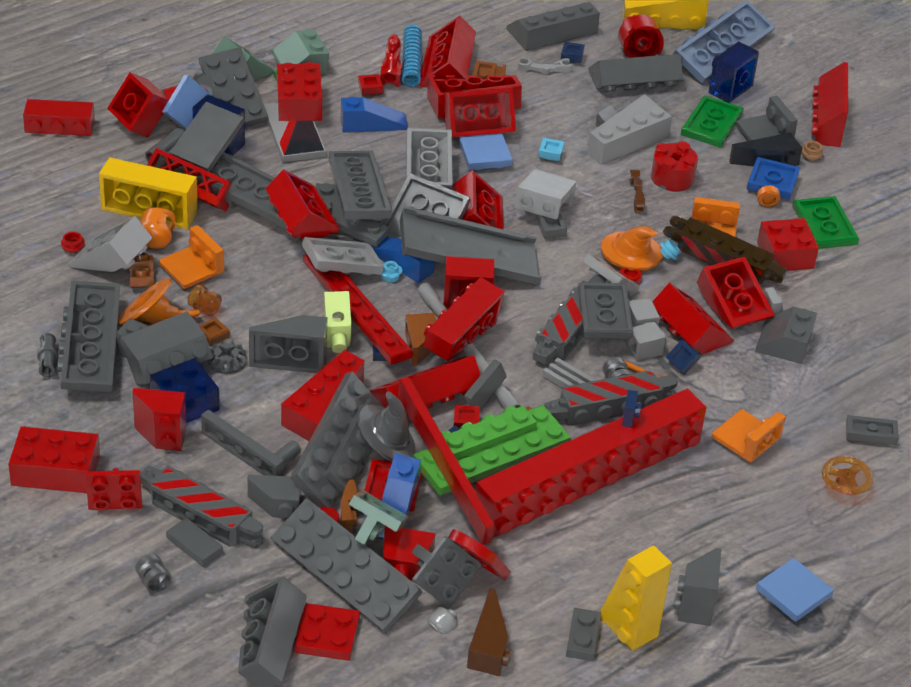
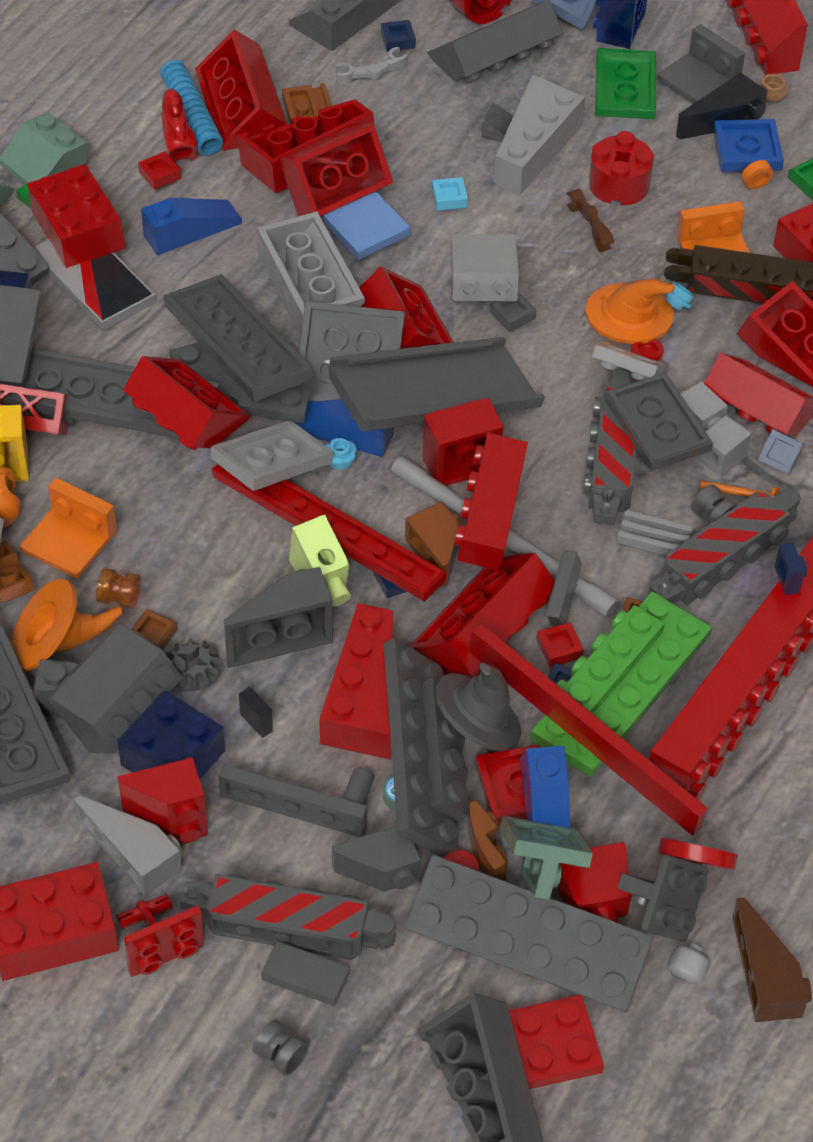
camera: 20 degrees left, 10 degrees up
none -> light grey slope [74,795,183,896]
none -> black tile [239,687,273,738]

